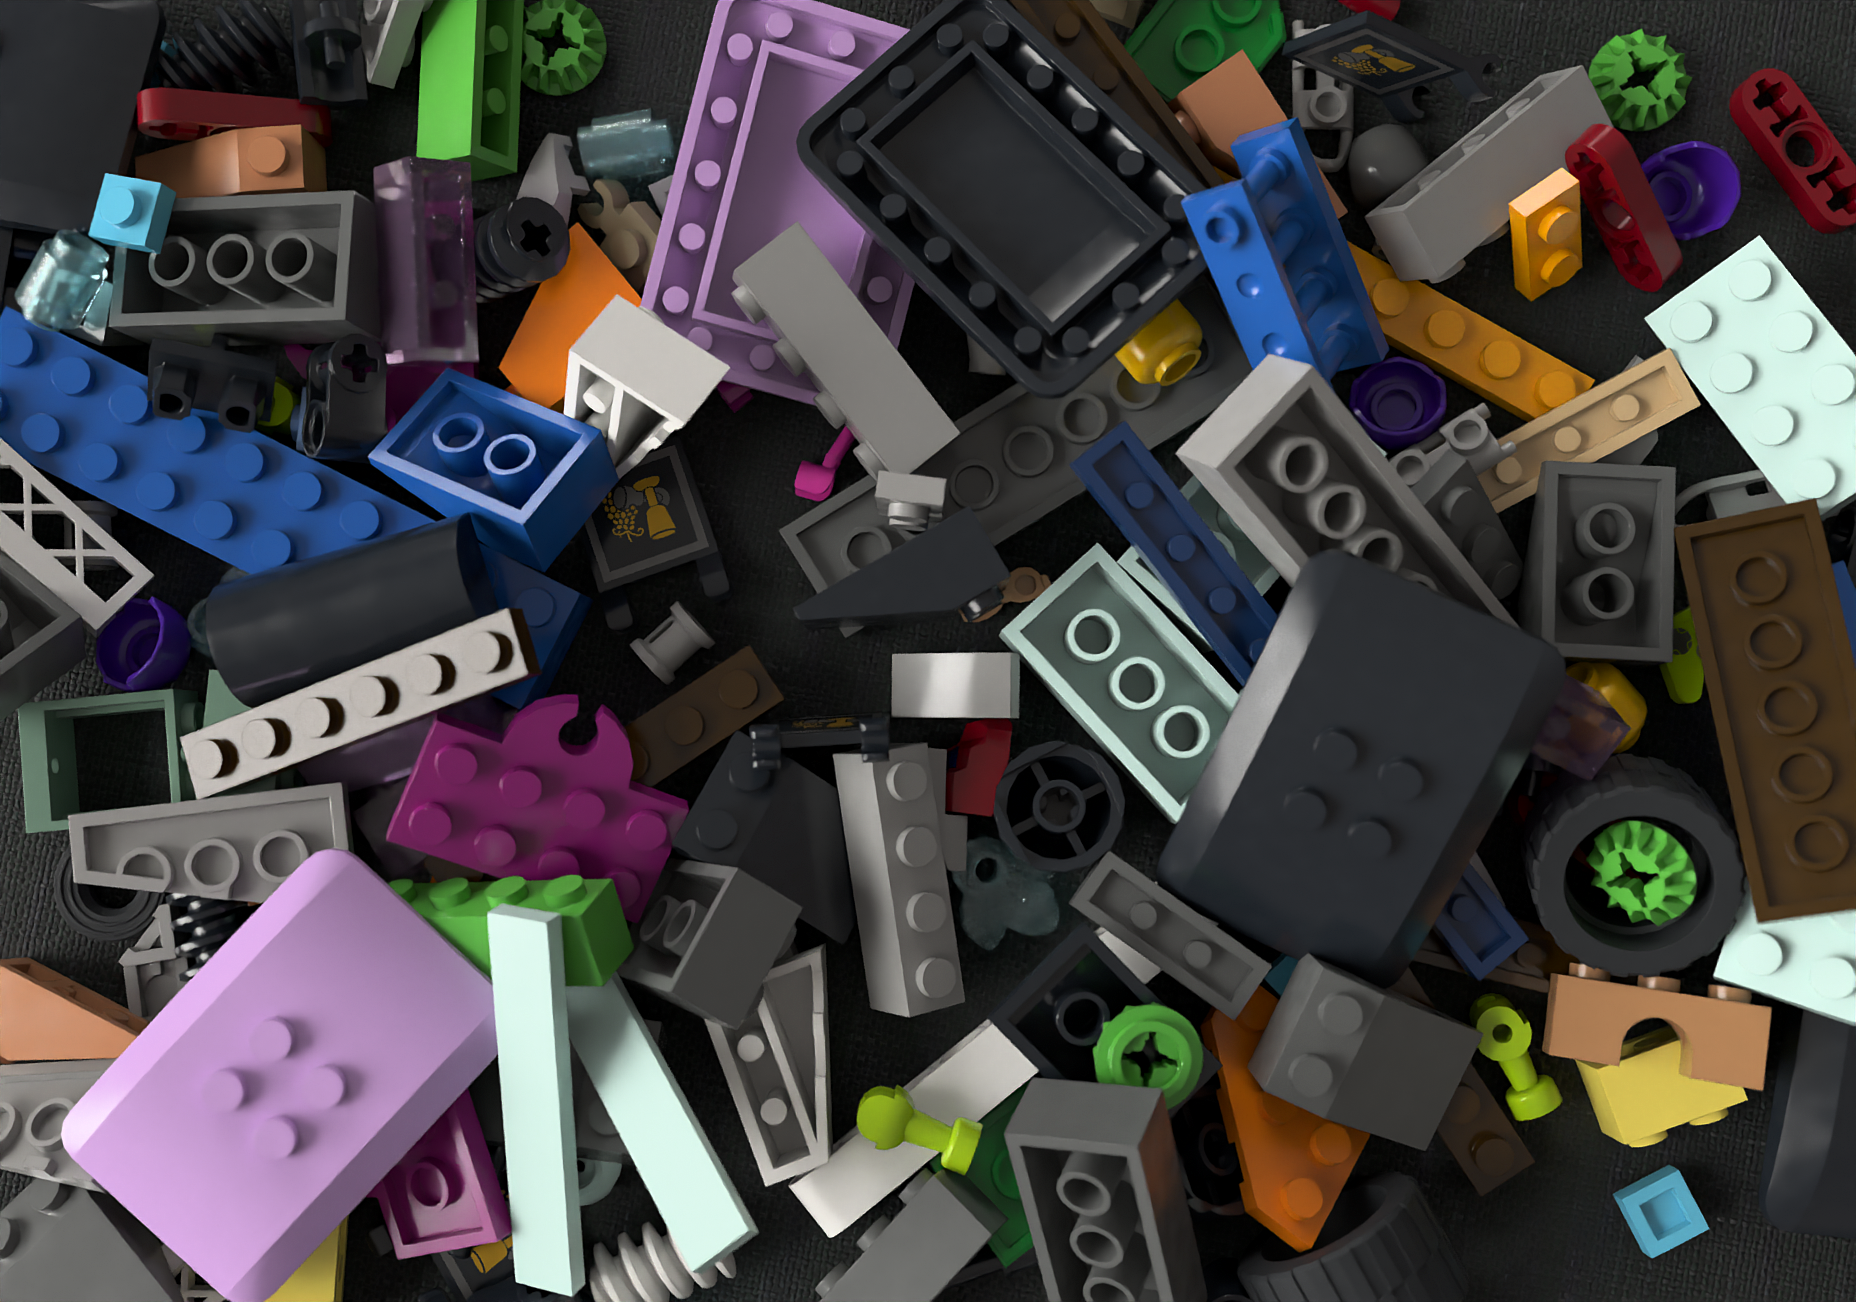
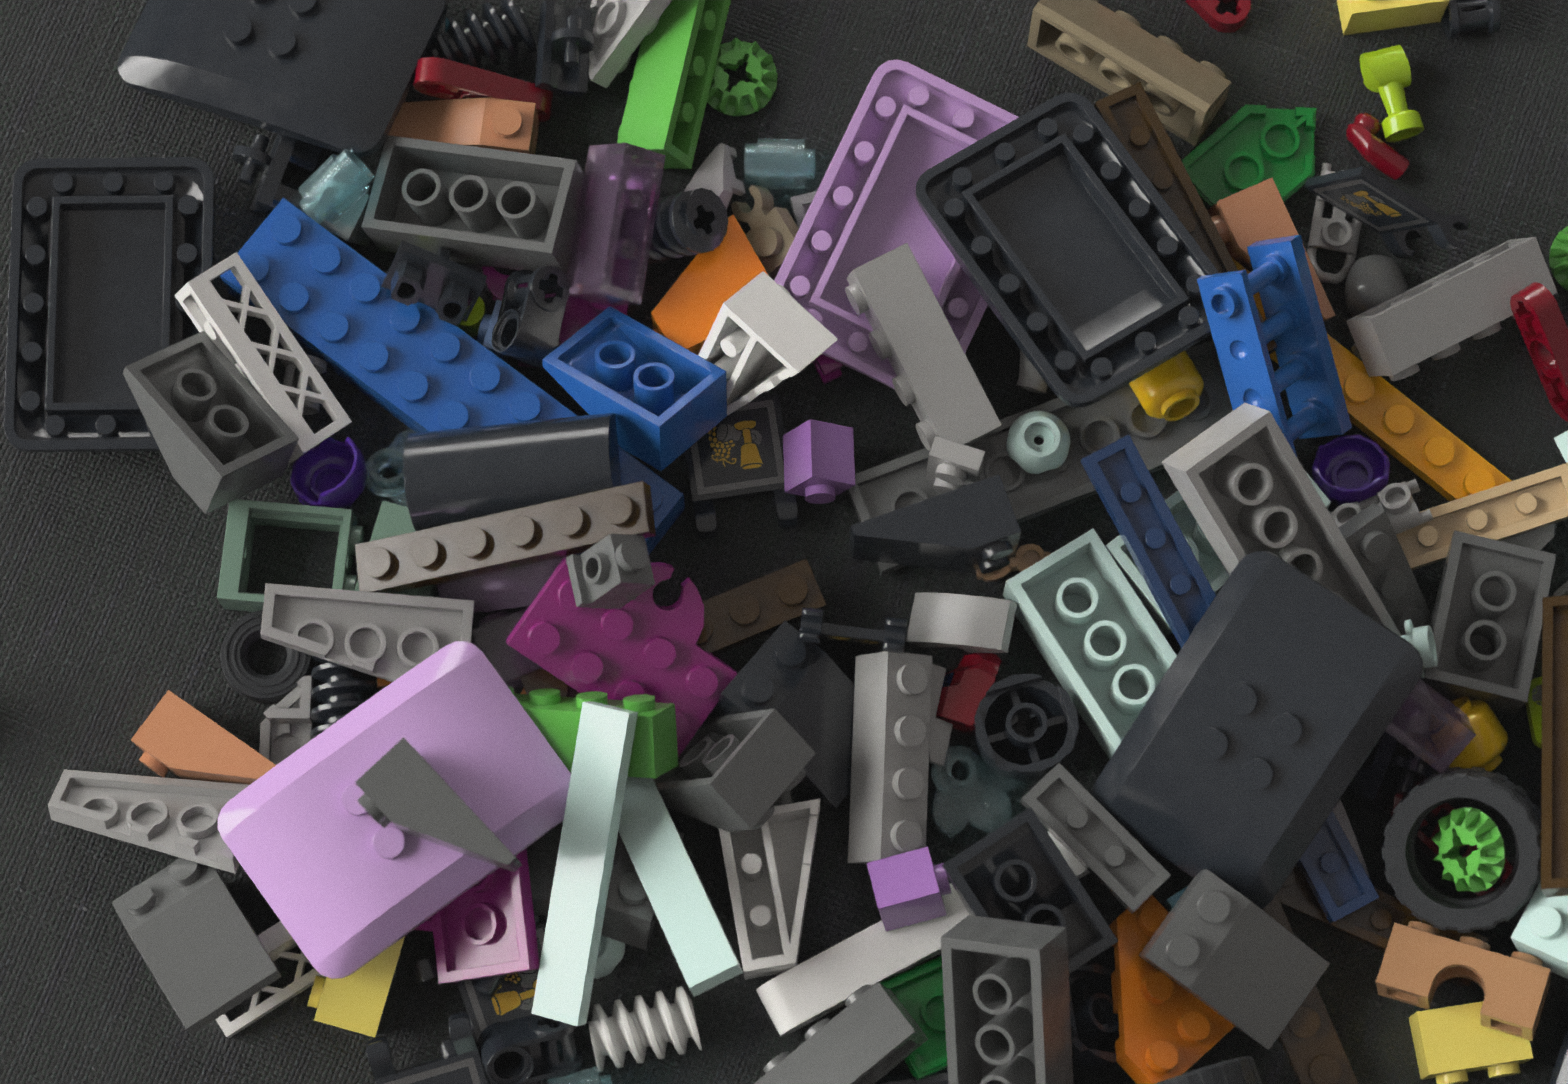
camera: 10 degrees right, 10 degrees down
medium azure plate [88,173,177,254] -> none
light grey bush [630,601,716,685] -> none
dark pink hand [794,426,856,502] -> none
lime leg [856,1085,983,1175] -> none
bright green gear [1093,1002,1203,1110] -> none
lime leg [1469,993,1563,1121] -> none
light orange plate [1508,168,1582,302] -> none
none -> dark grey slope [355,737,522,872]
none -> dark grey brick [566,533,655,609]
none -> medium lavender brick [783,419,855,504]
none -> medium lavender brick [867,846,952,932]
none -> light aqua plate [1006,411,1071,474]
none -> light aqua plate [1400,619,1438,678]

